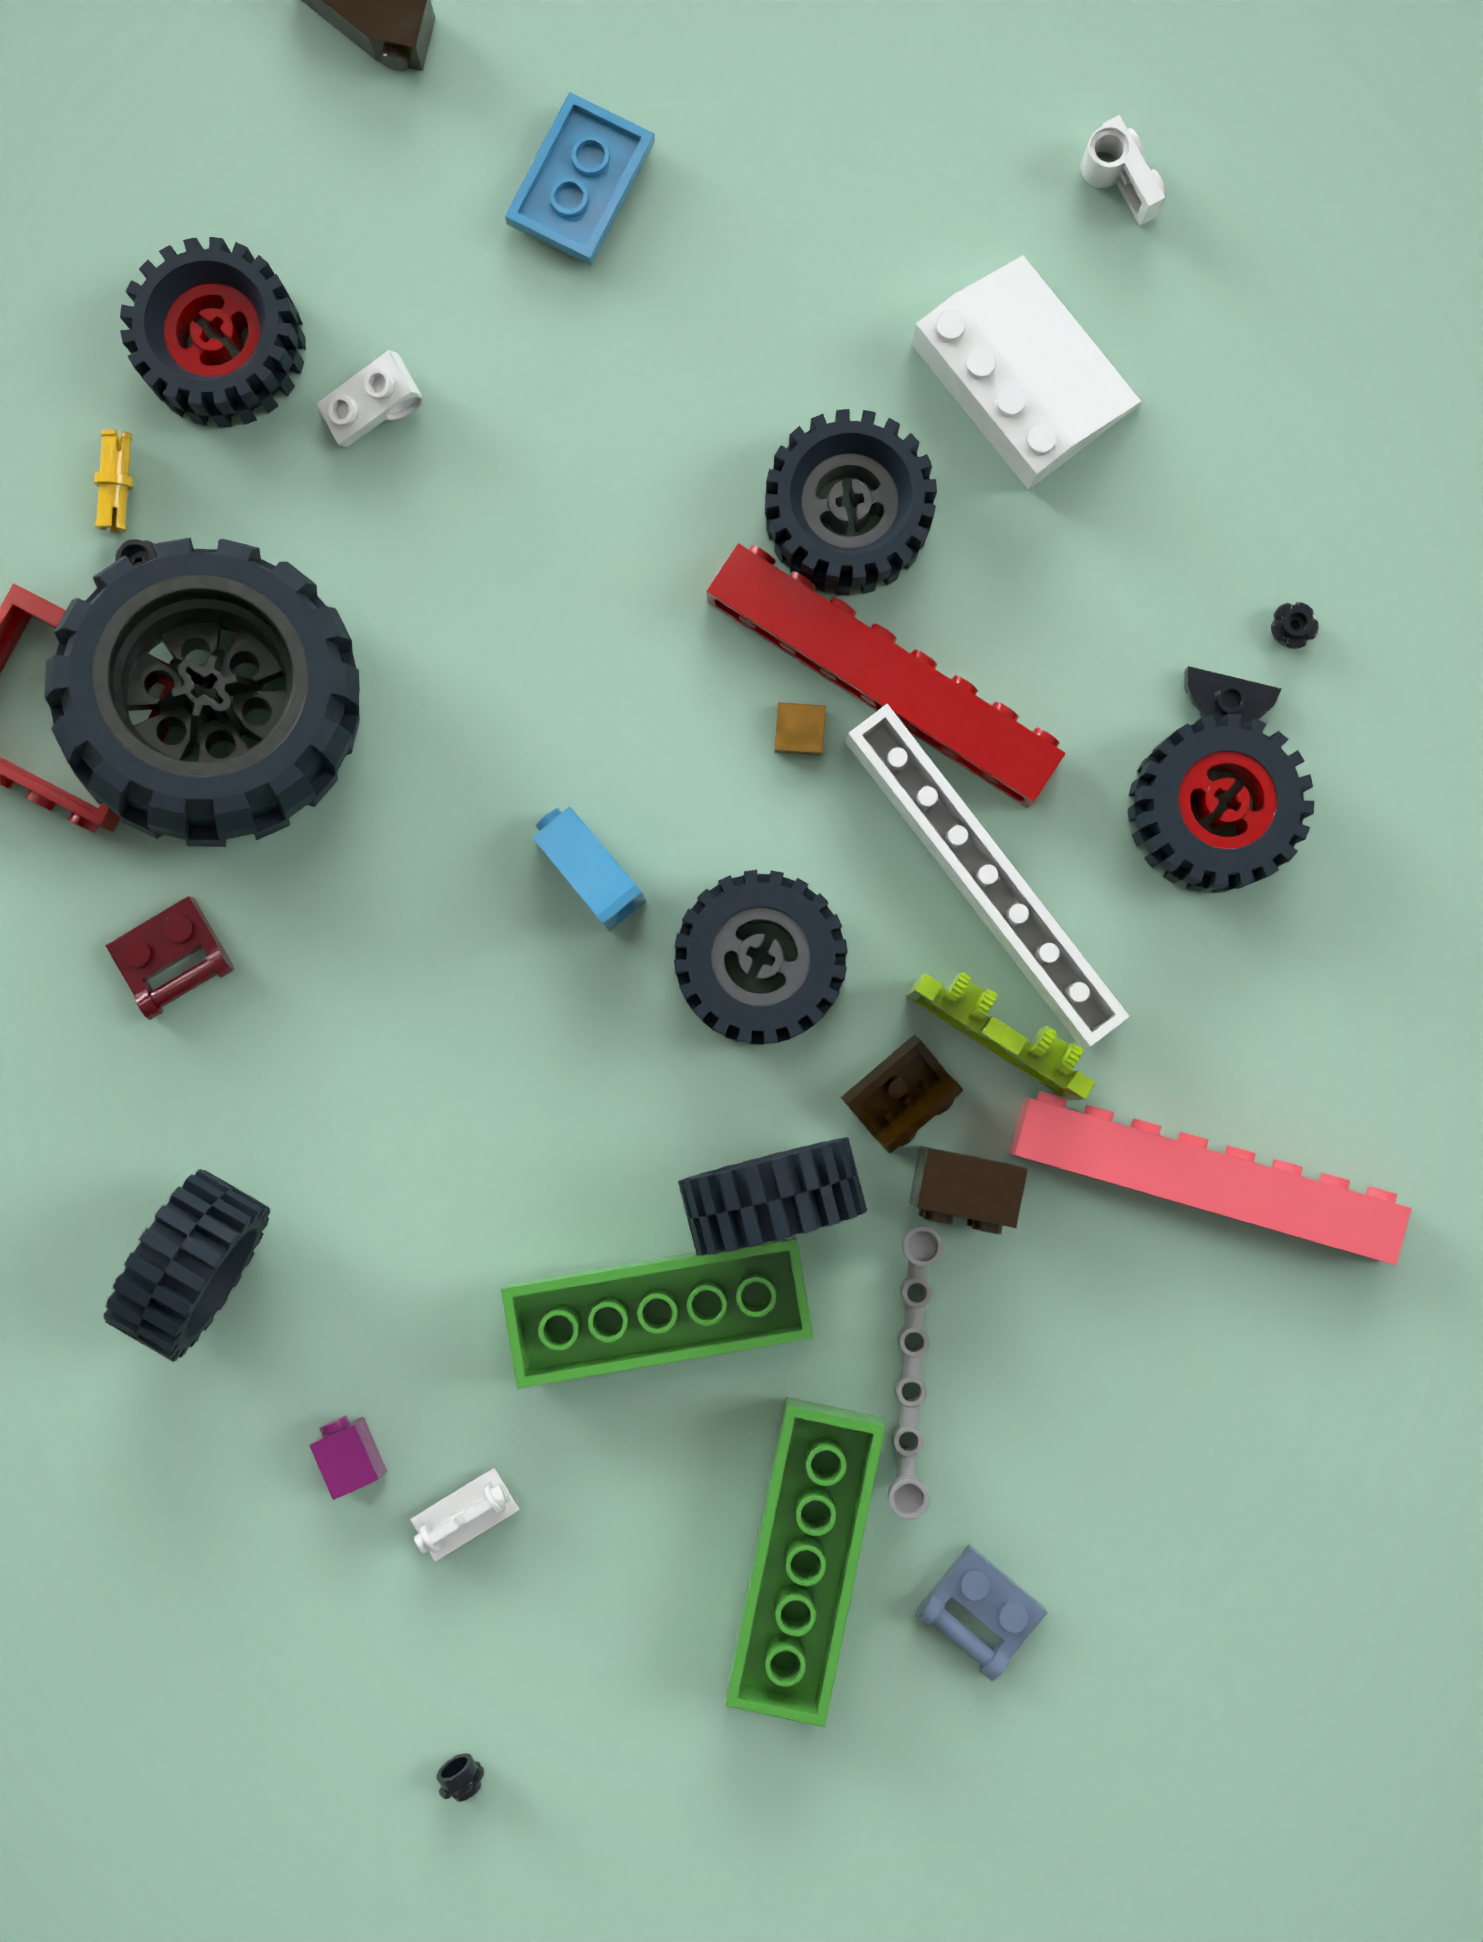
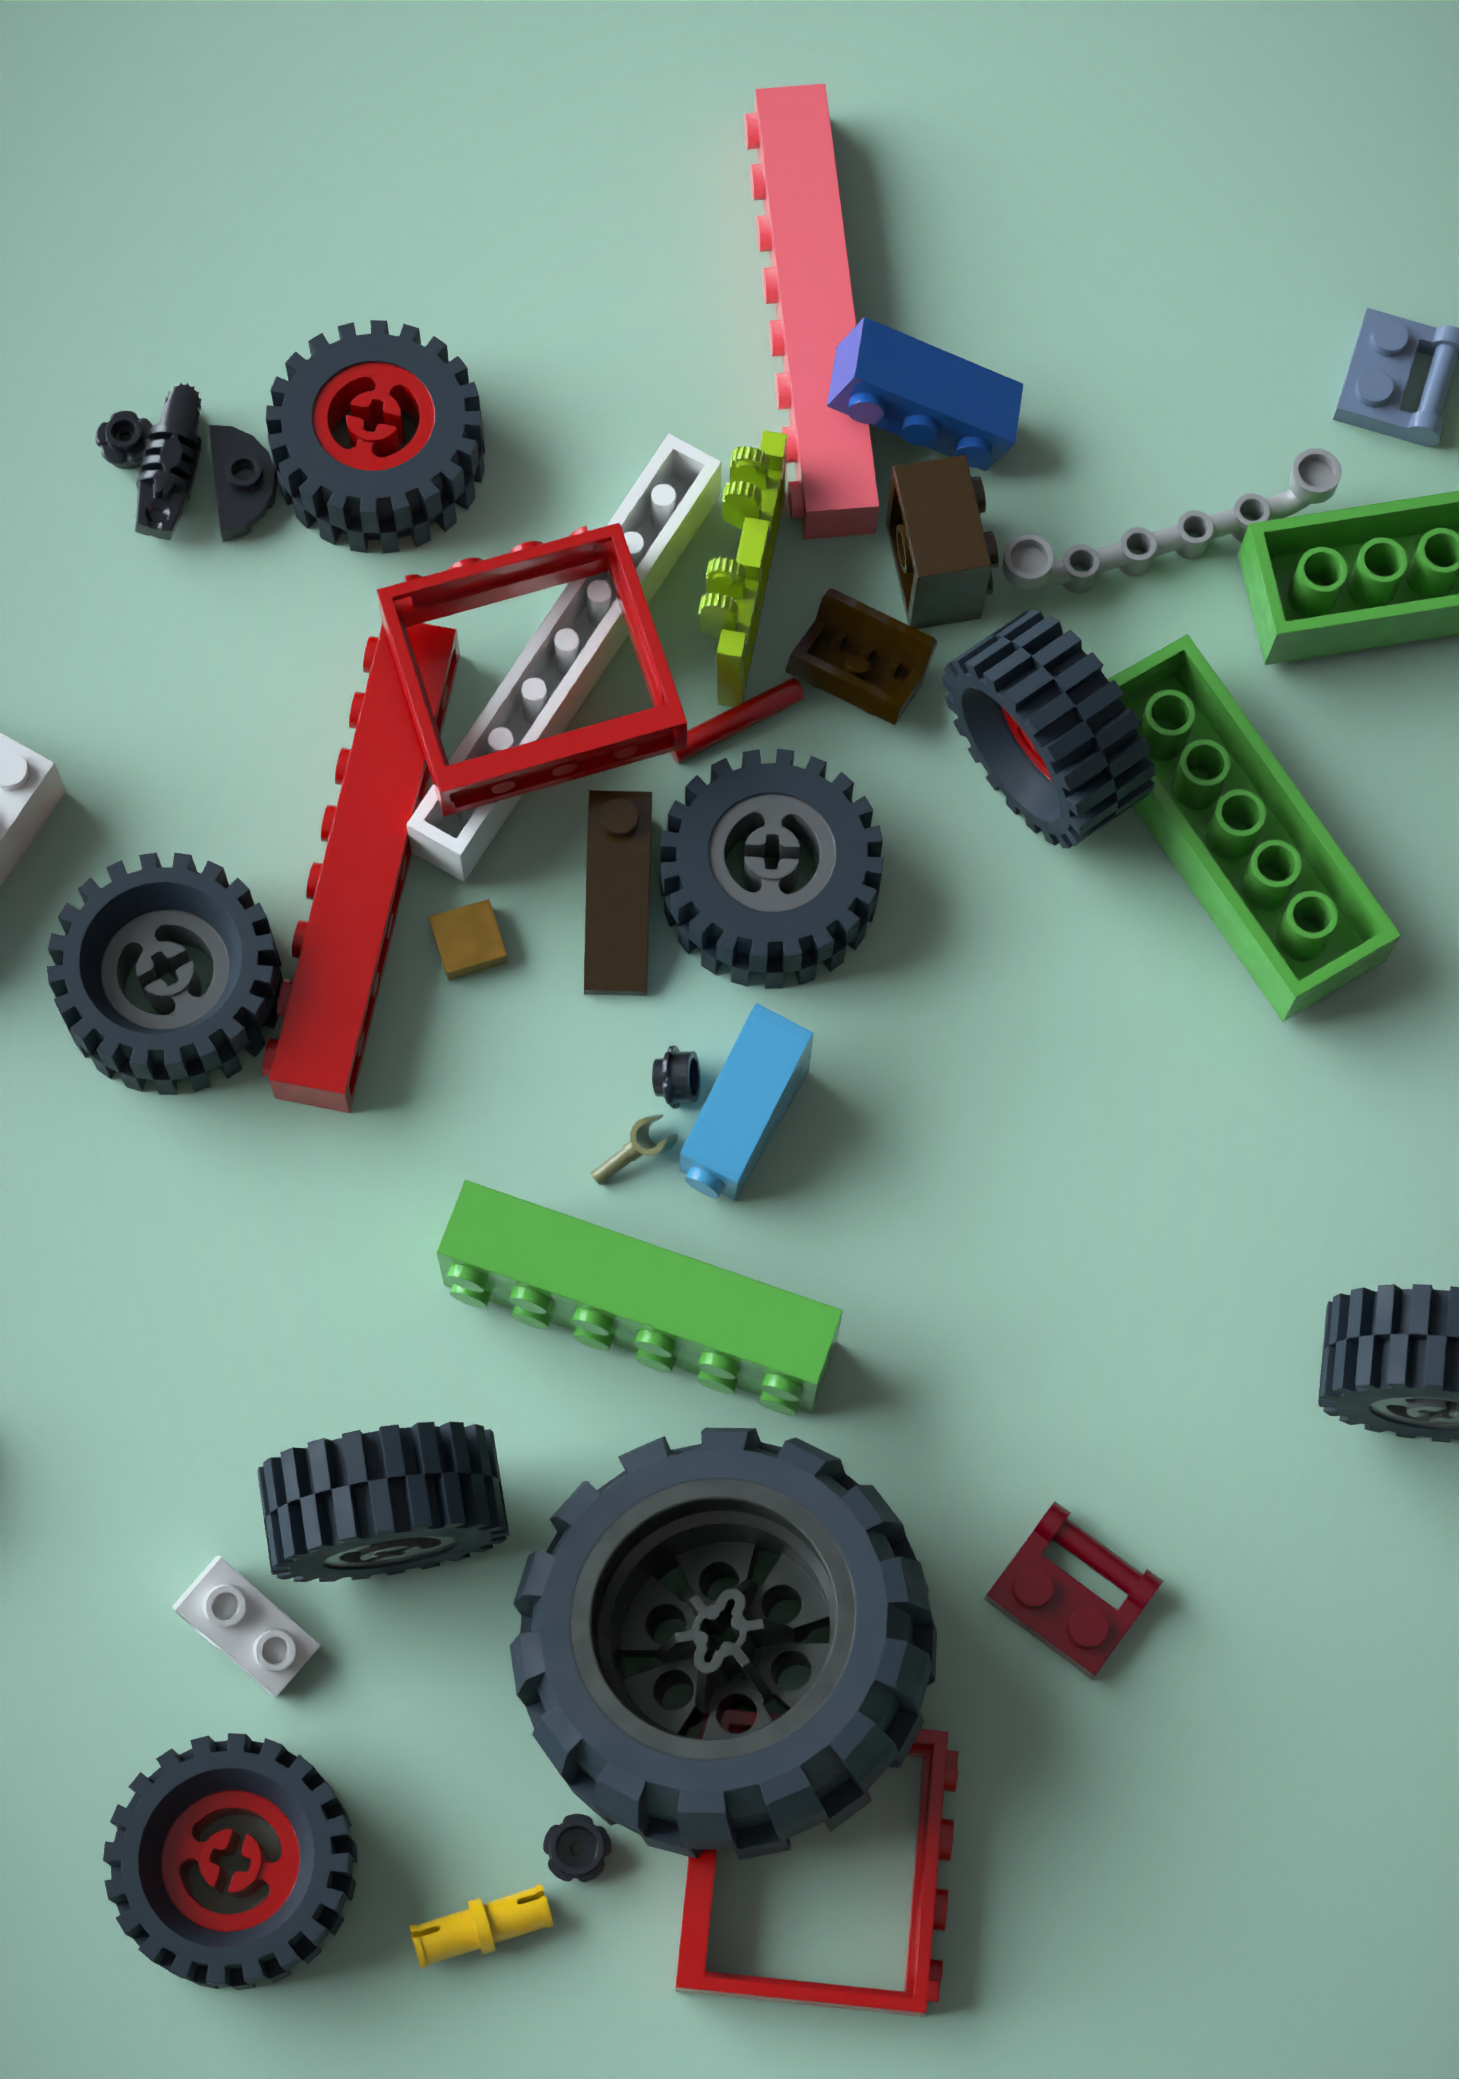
camera: 115 degrees left, 15 degrees down
none -> black hinge [135,383,203,540]
none -> black wheel [257,1422,509,1582]
none -> red window [376,522,687,817]
none -> bright green brick [436,1180,843,1416]
none -> dark brown slope [584,790,652,996]
none -> olive hand [591,1114,678,1185]
none -> black plate [652,1045,701,1109]
none -> red piece [670,677,805,763]
none -> blue brick [827,317,1023,471]

